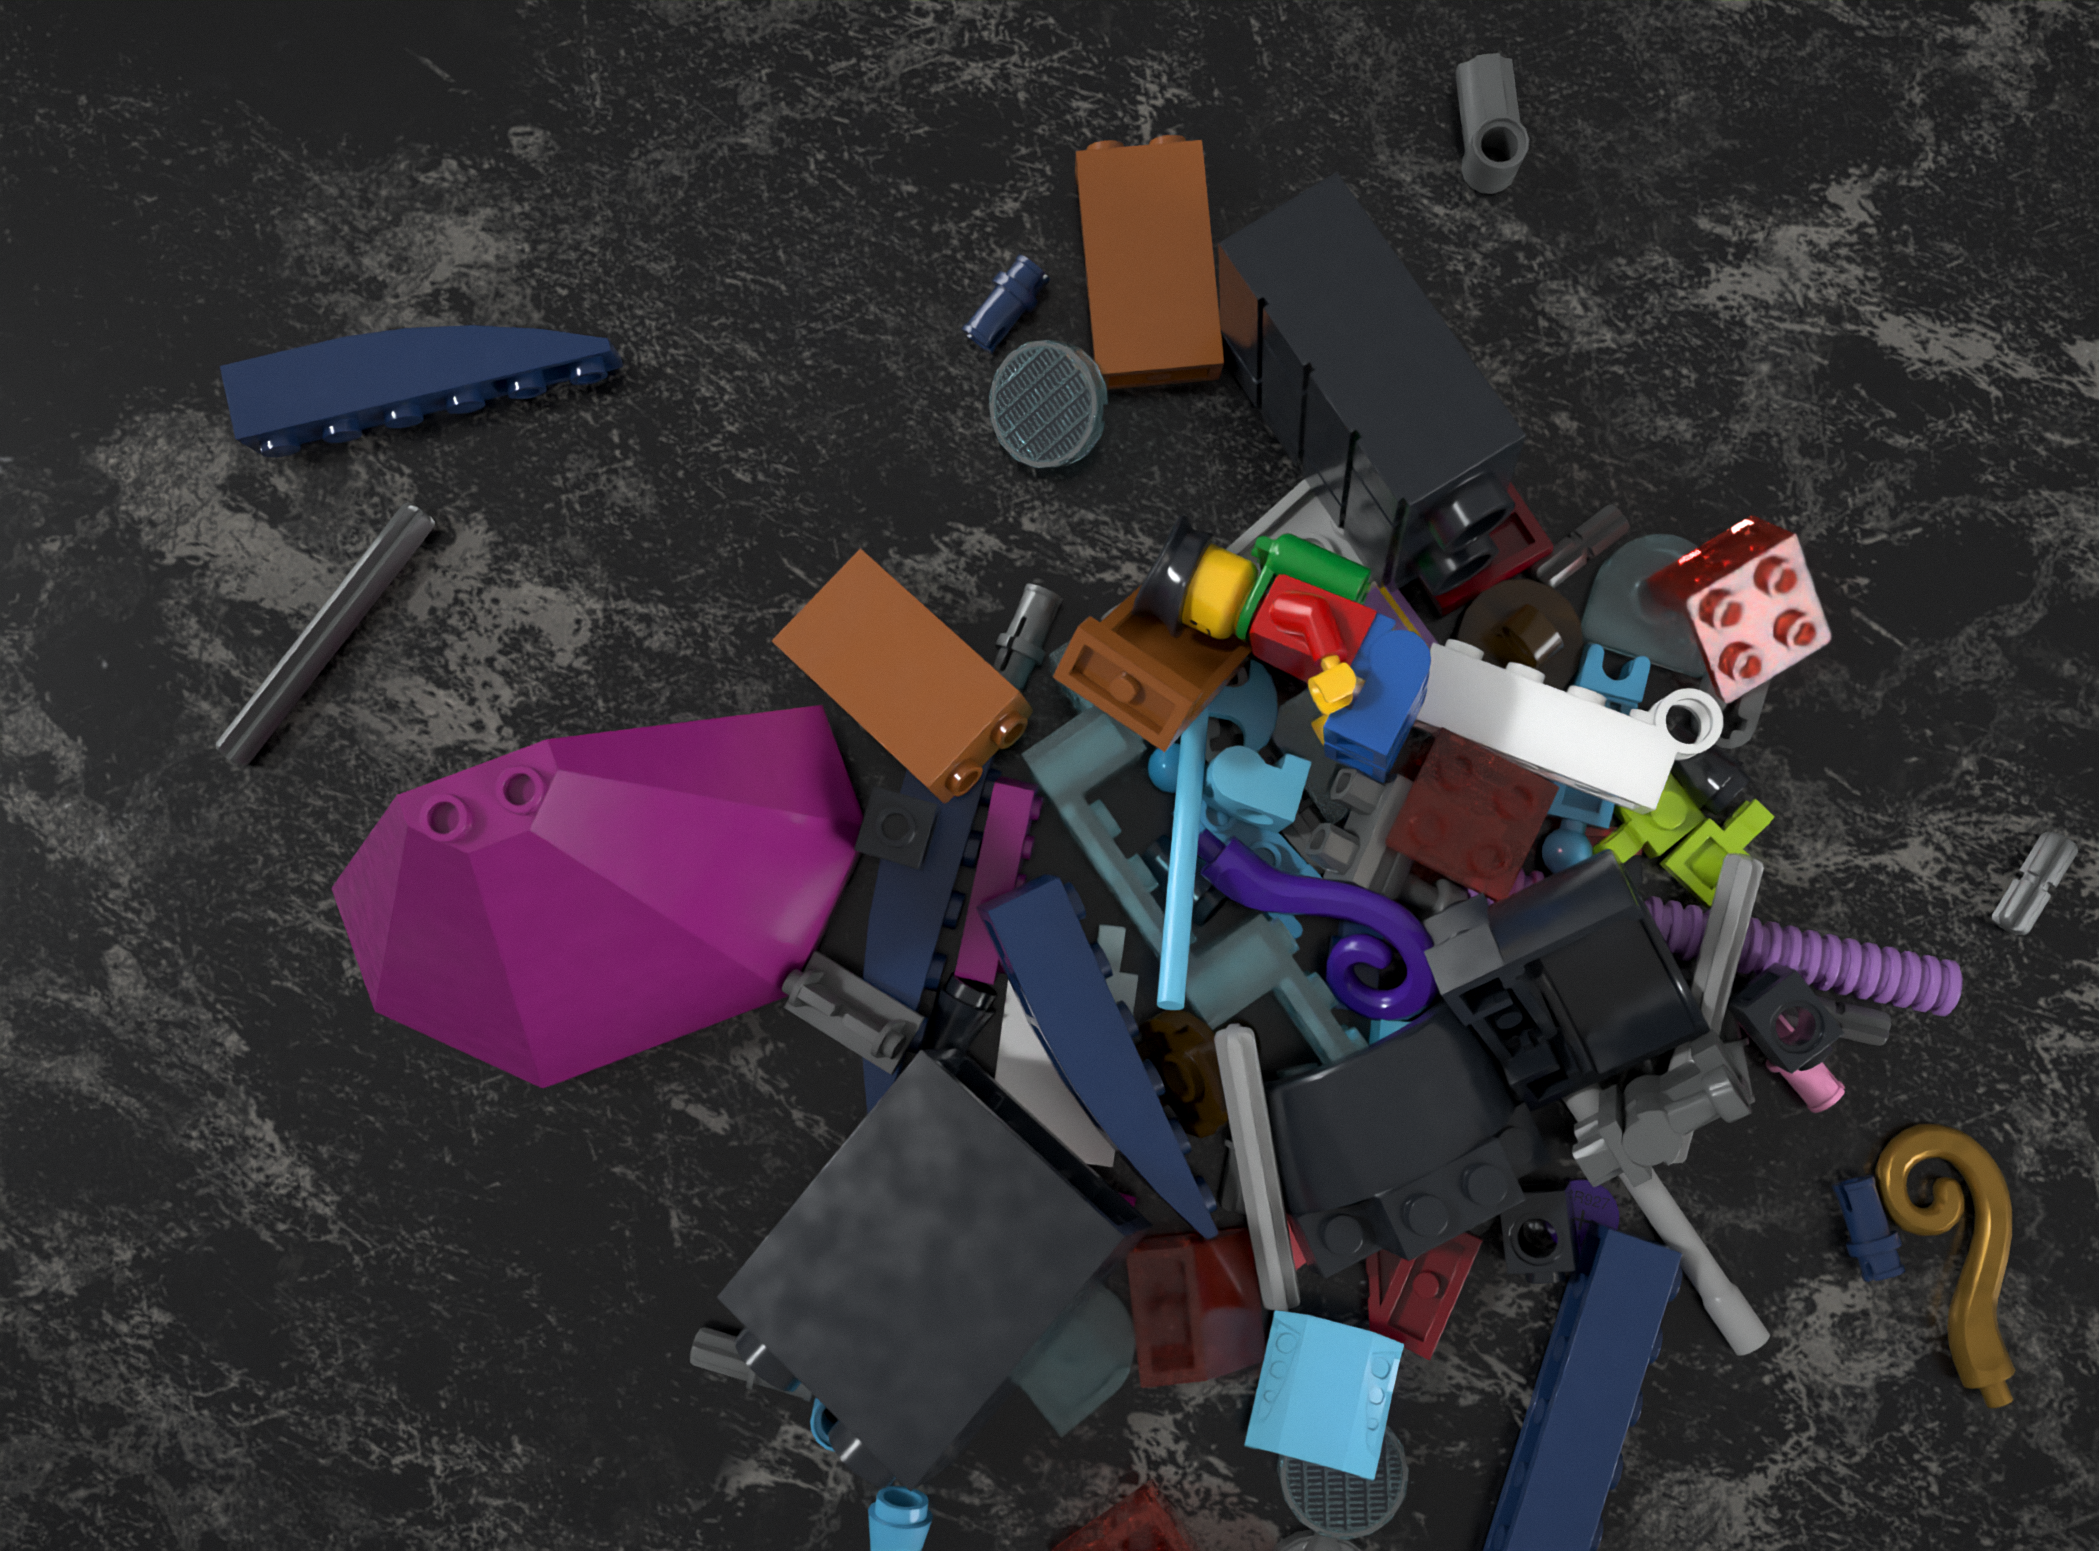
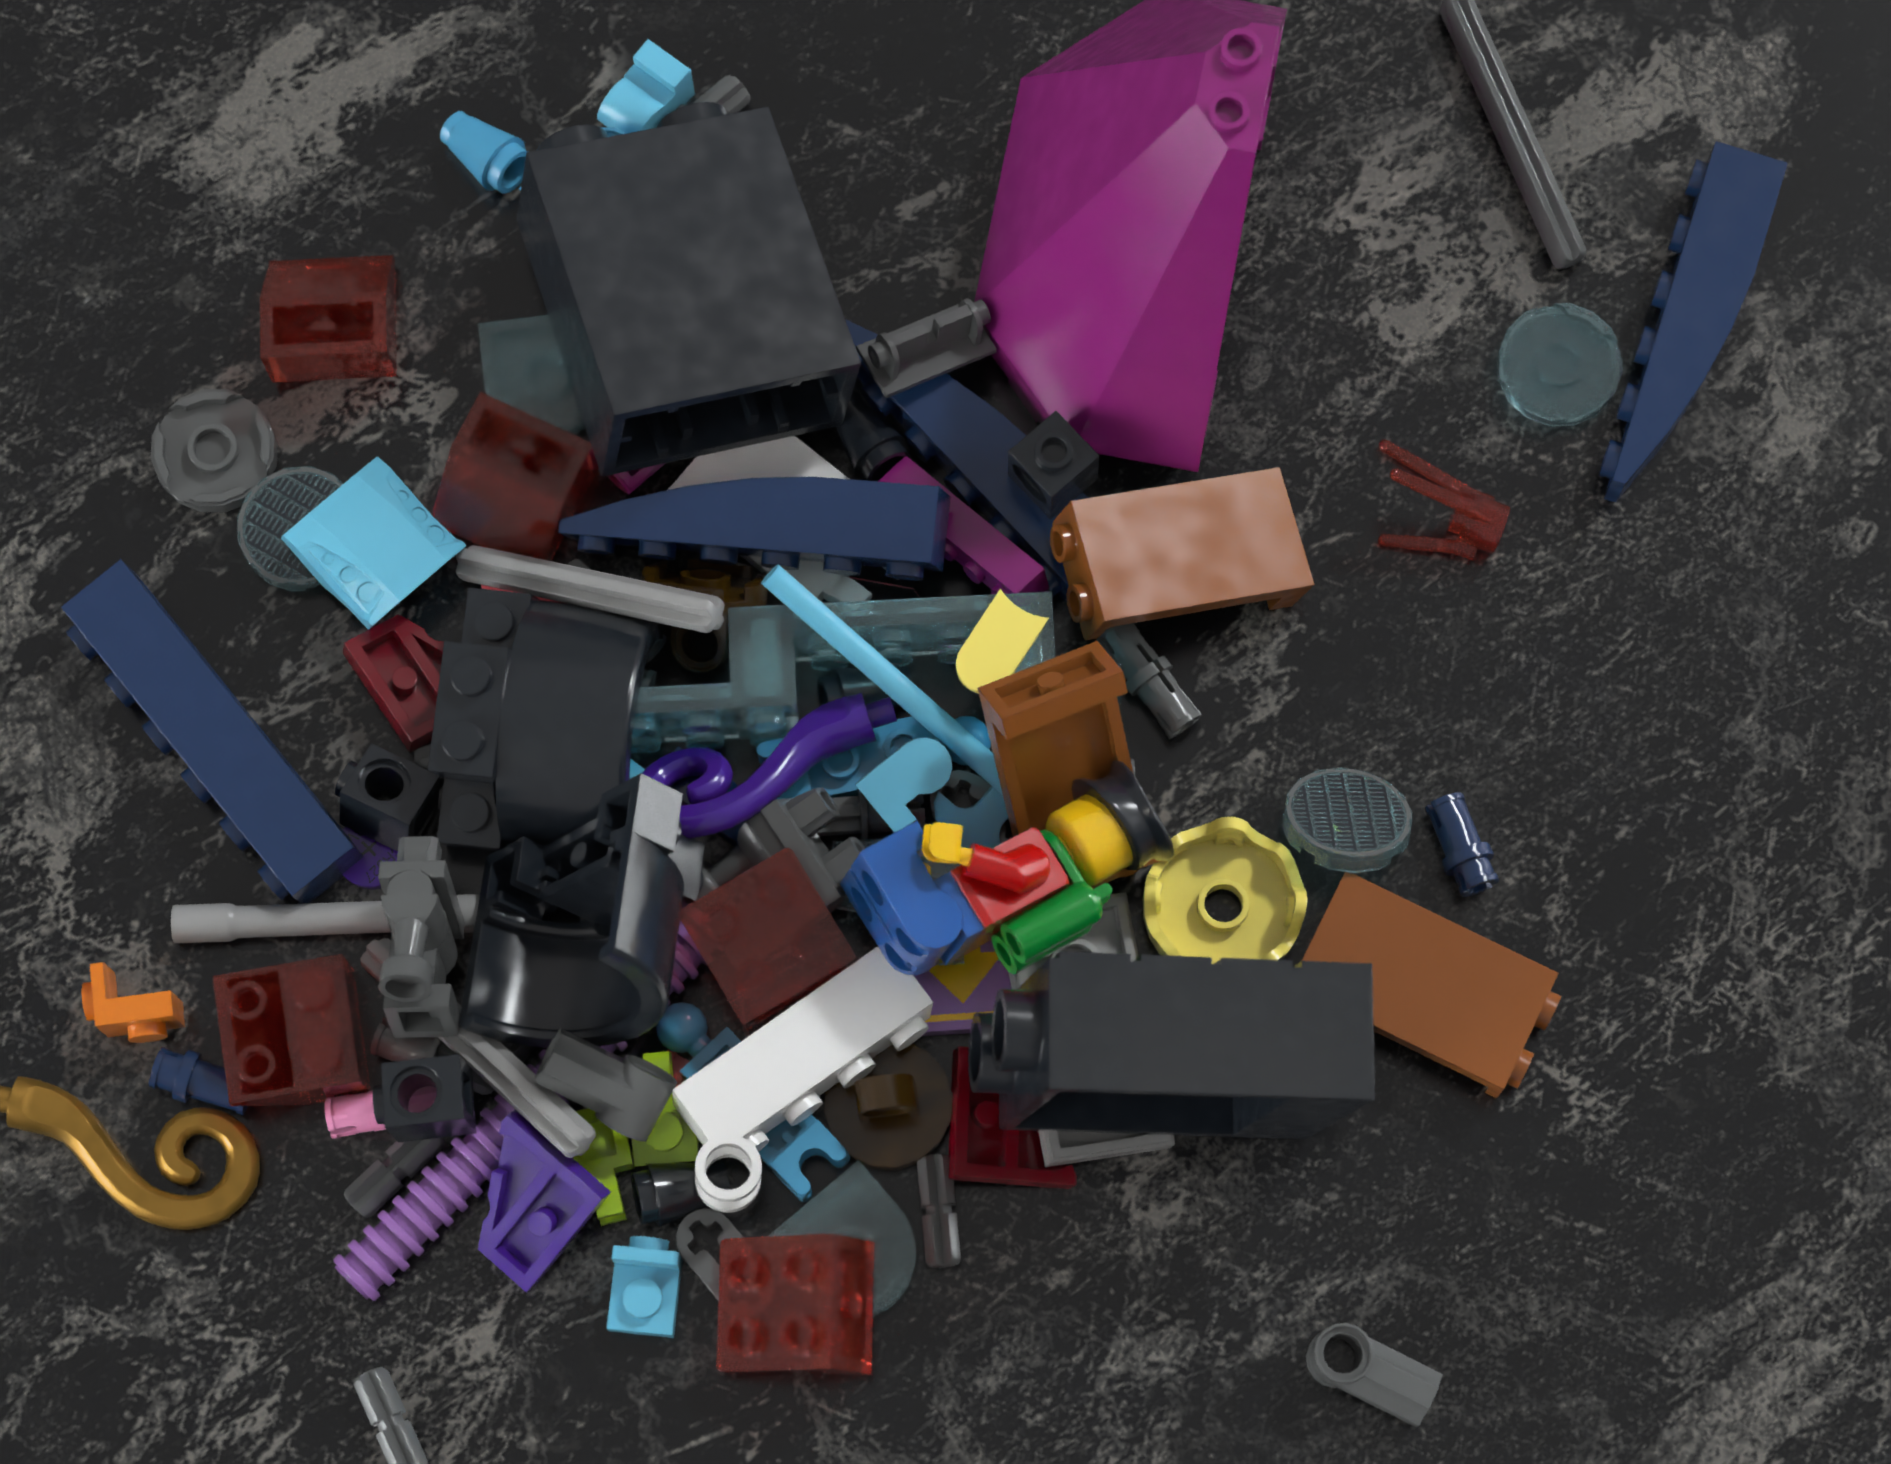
camera: 125 degrees right, 10 degrees down
none -> orange bracket [82,962,185,1043]
none -> clear red slope [212,954,371,1106]
none -> dark purple wing [478,1109,611,1293]
none -> dark grey piece [535,1028,678,1142]
none -> medium azure leg [597,39,695,133]
none -> medium azure bracket [607,1236,683,1338]
none -> light yellow piece [956,588,1049,694]
none -> light yellow plate [1143,817,1307,964]
none -> clear red plant [1378,440,1510,561]
none -> clear light blue tile [1497,303,1623,426]

